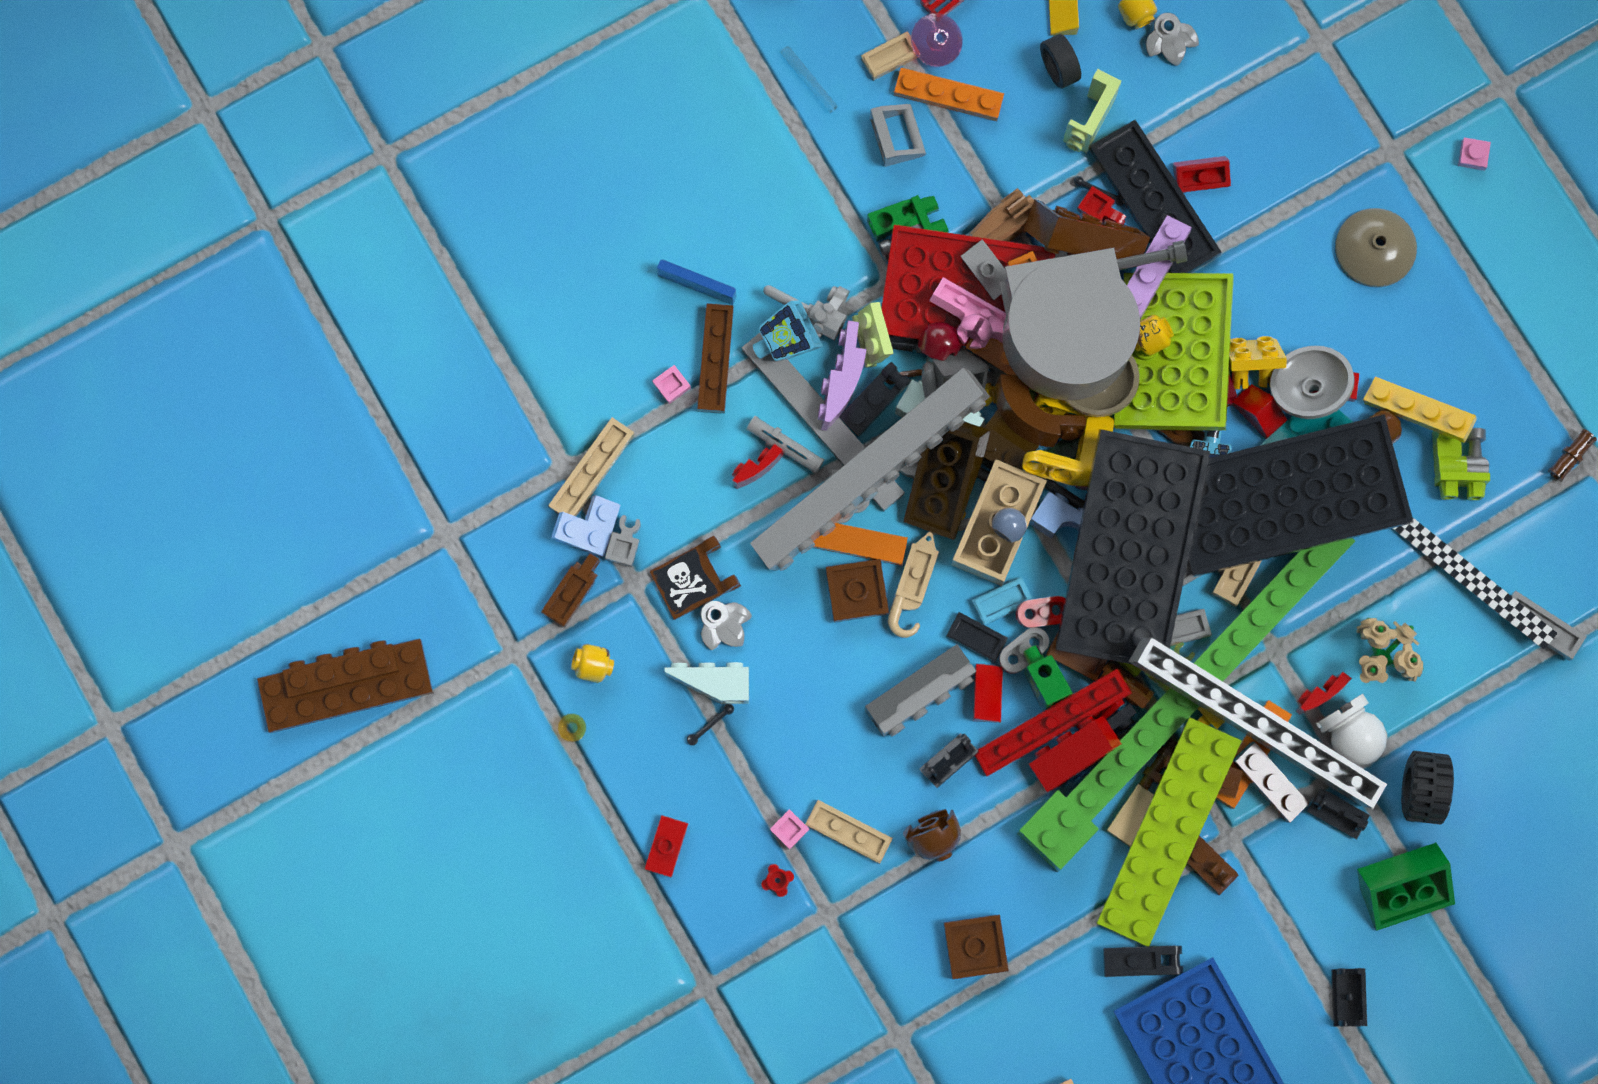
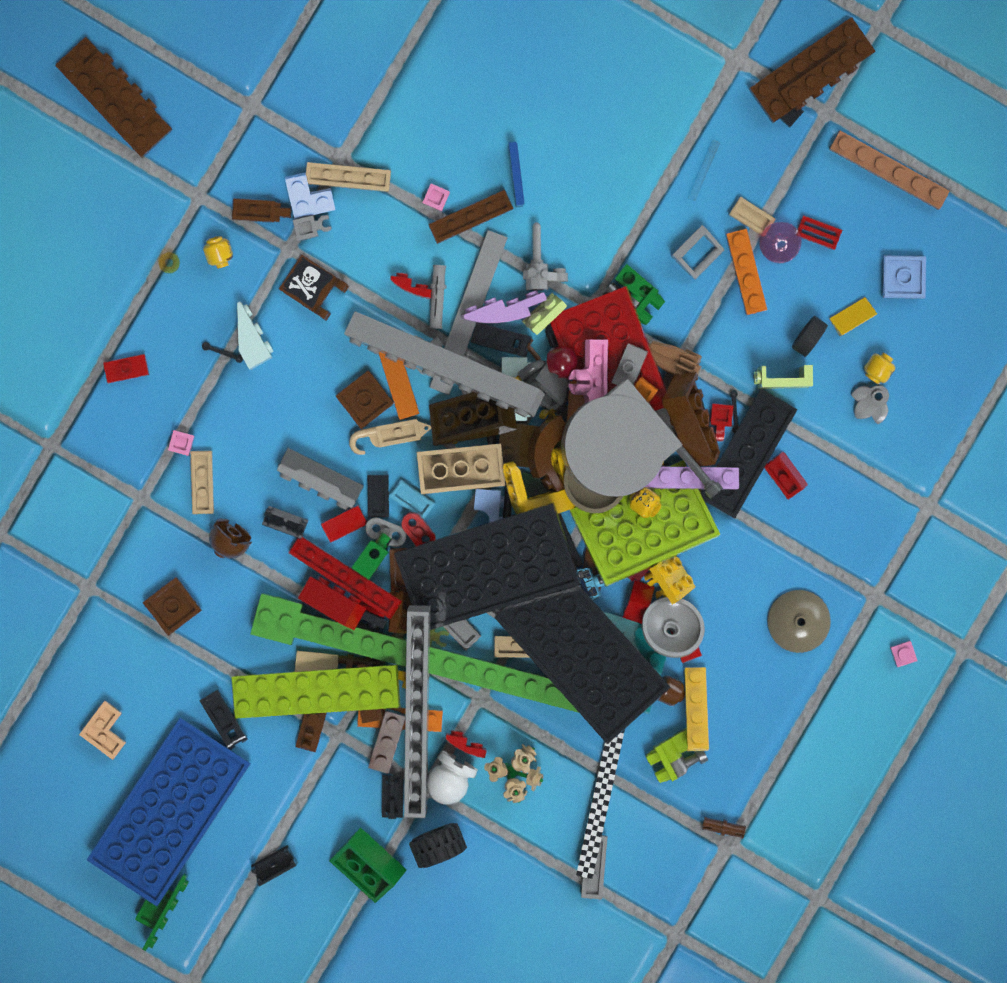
camera: 65 degrees right, 10 degrees up
light grey plate [700,601,752,650] -> none
torso [753,300,823,361] -> none
red plate [761,864,794,897] -> none
sand blue piece [992,508,1027,543] -> none

